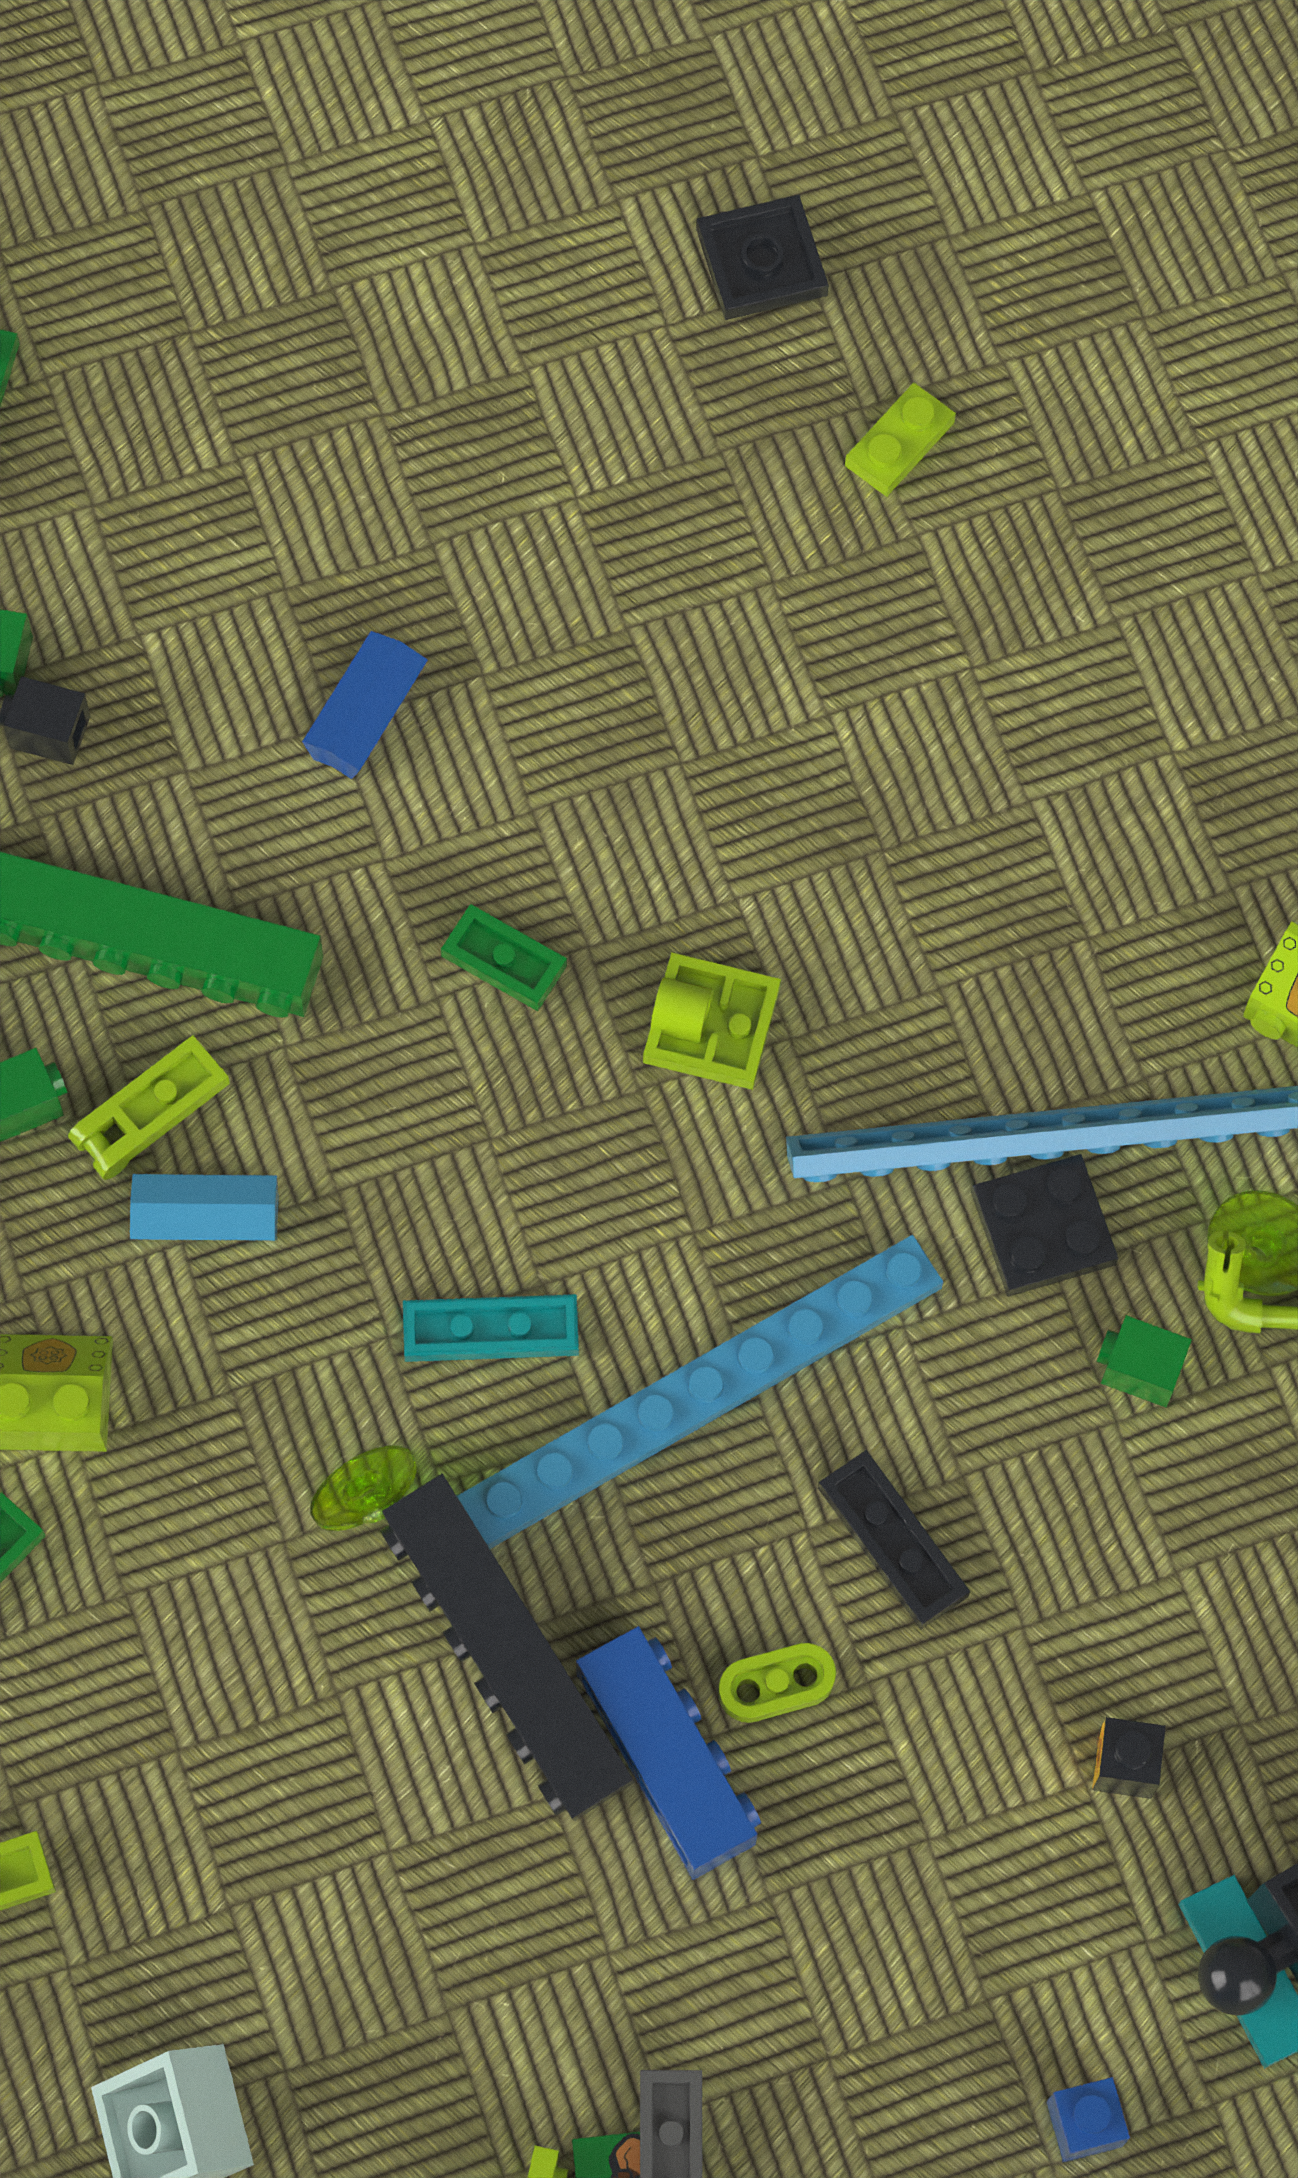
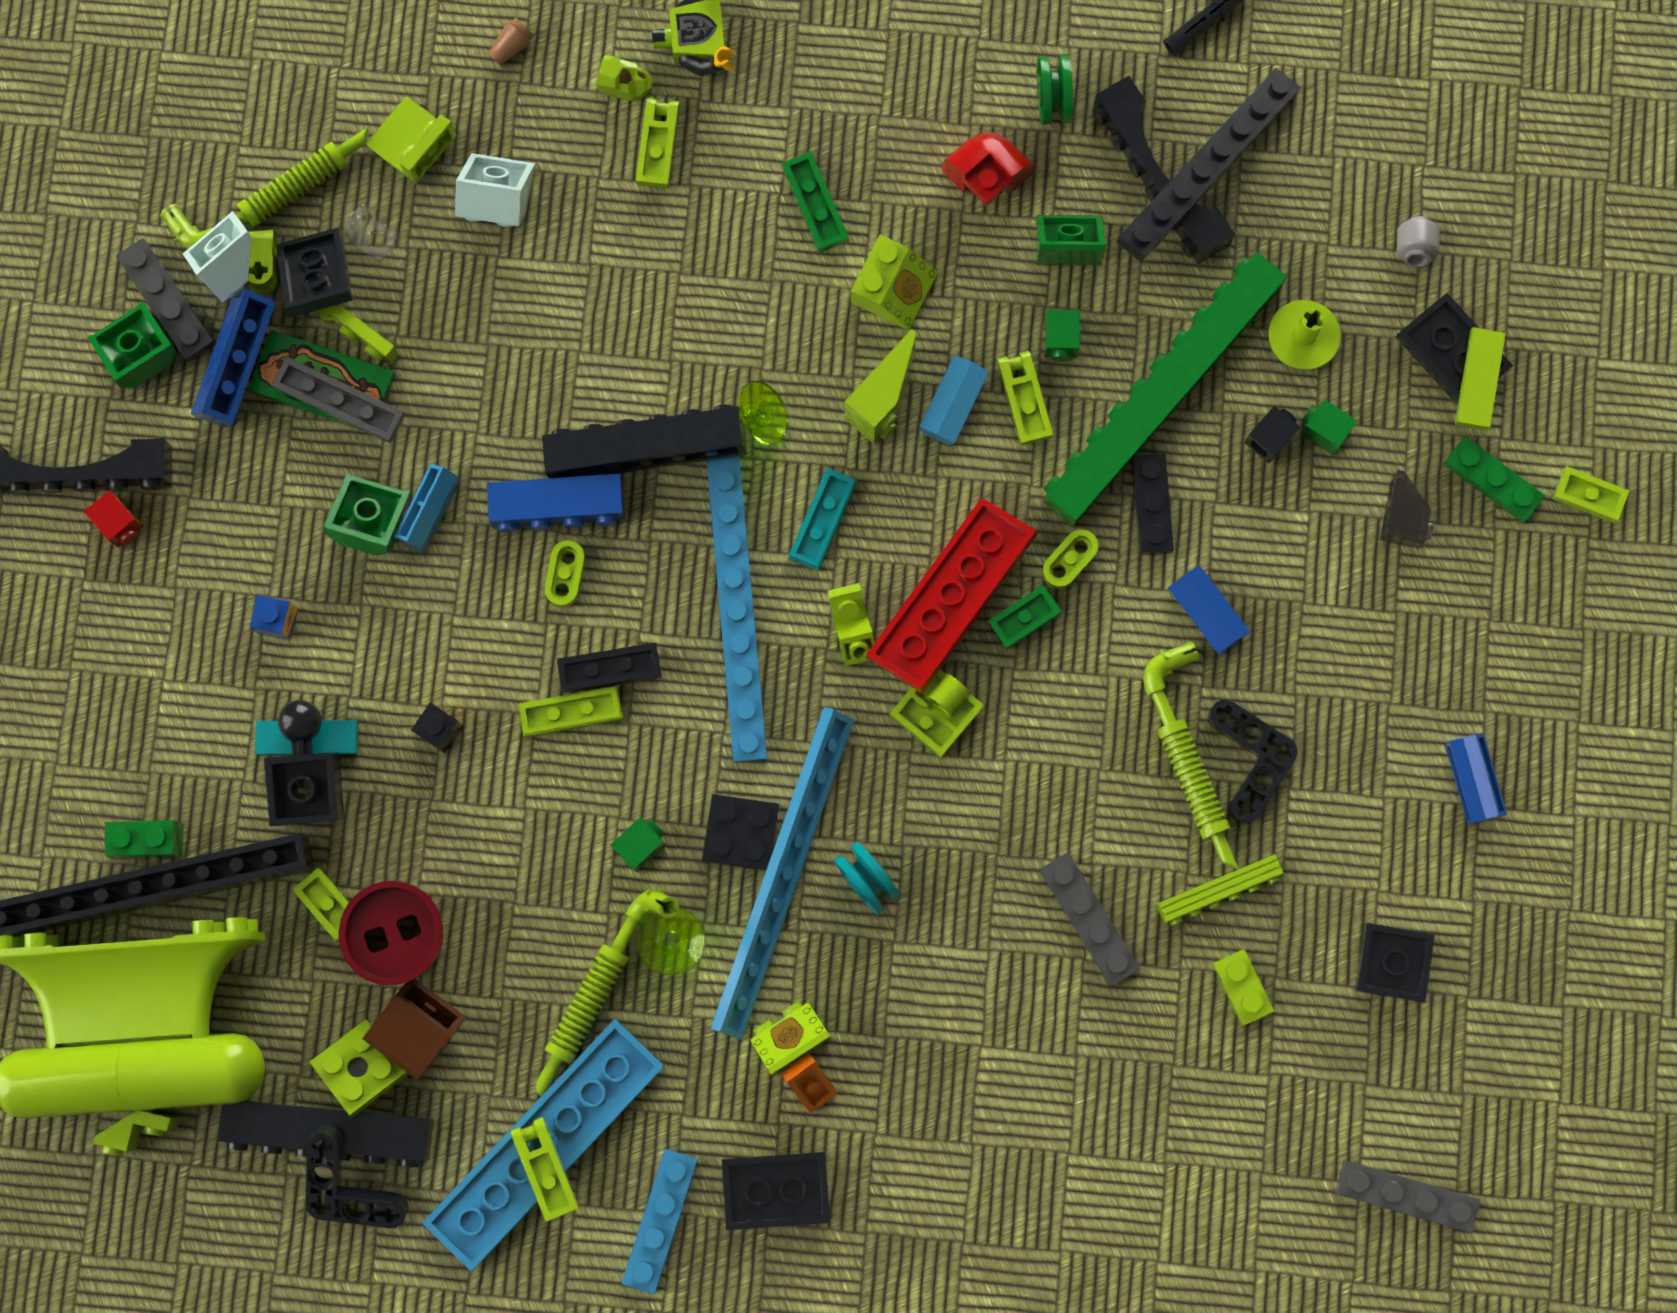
camera: 120 degrees right, 10 degrees up
none -> green slope [323,473,410,555]
none -> dark azure piece [394,464,460,554]
none -> lime tile [518,686,624,738]
none -> lime slope [827,583,875,666]
none -> teal wheel [833,841,902,916]
none -> lime slope [844,329,916,444]
none -> red plate [866,497,1037,694]
none -> dark grey plate [1039,852,1140,987]
none -> lime plate [1042,529,1098,589]
none -> black plate [1131,454,1174,555]
none -> lime piece [1143,641,1239,869]
none -> lime piece [1156,854,1284,926]
none -> black beam [1208,700,1297,824]
none -> dark grey plate [1335,1160,1481,1233]
none -> clear smoke slope [1379,470,1434,549]
none -> blue piece [1445,733,1507,825]

